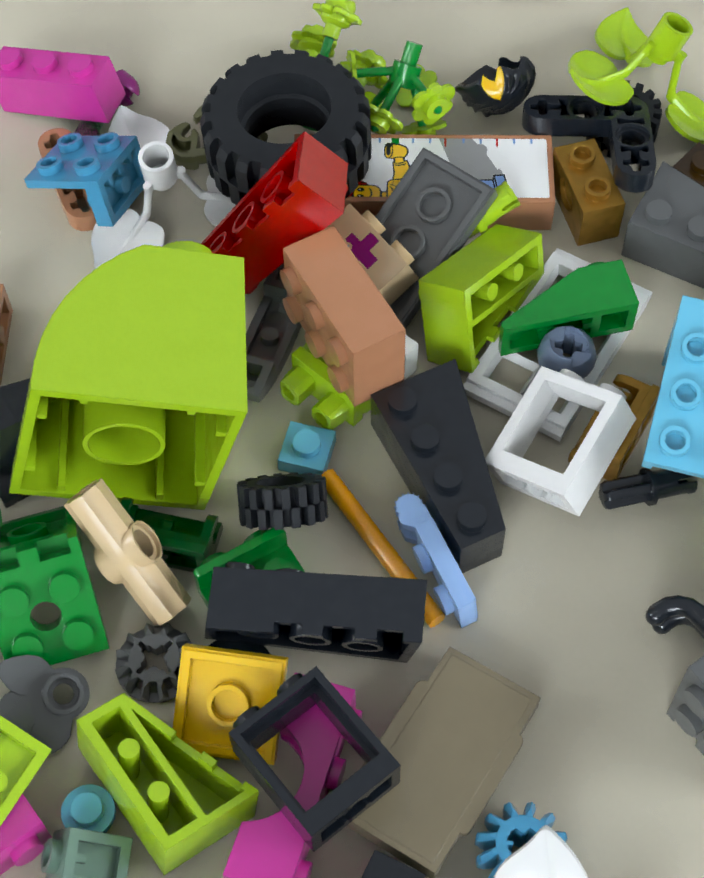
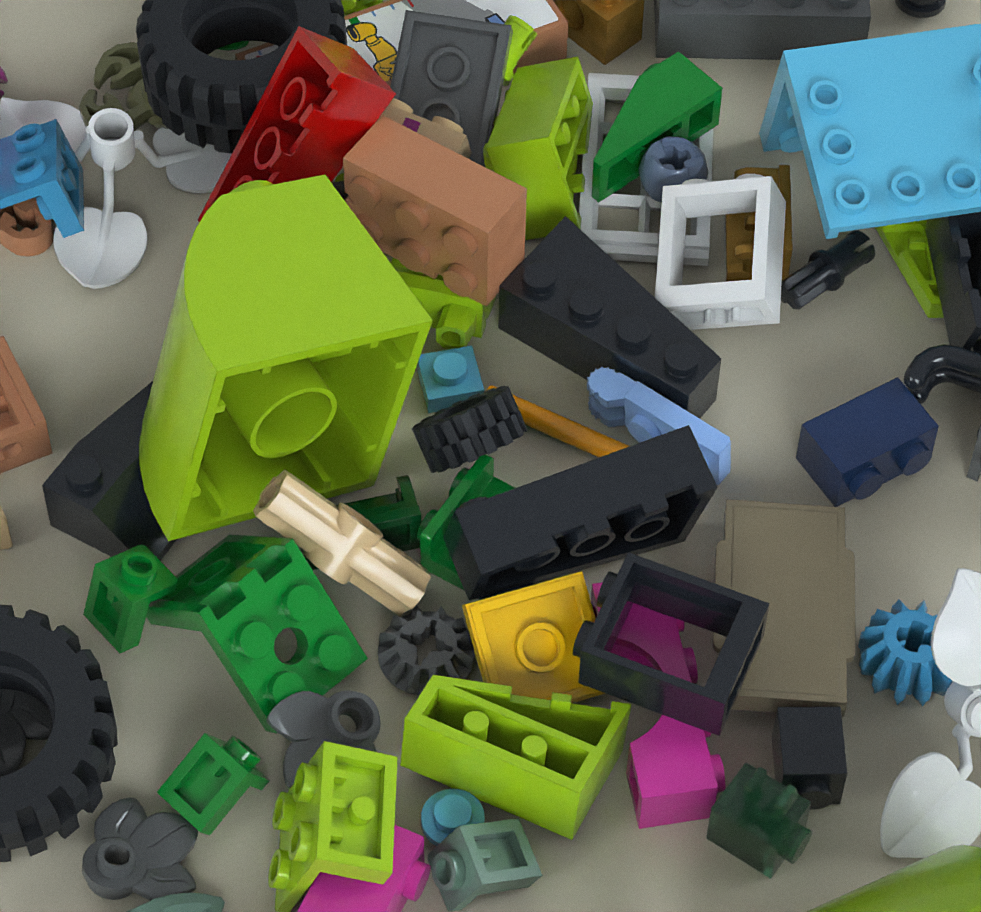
camera: 30 degrees left, 5 degrees down
none -> dark blue brick [796,377,939,507]

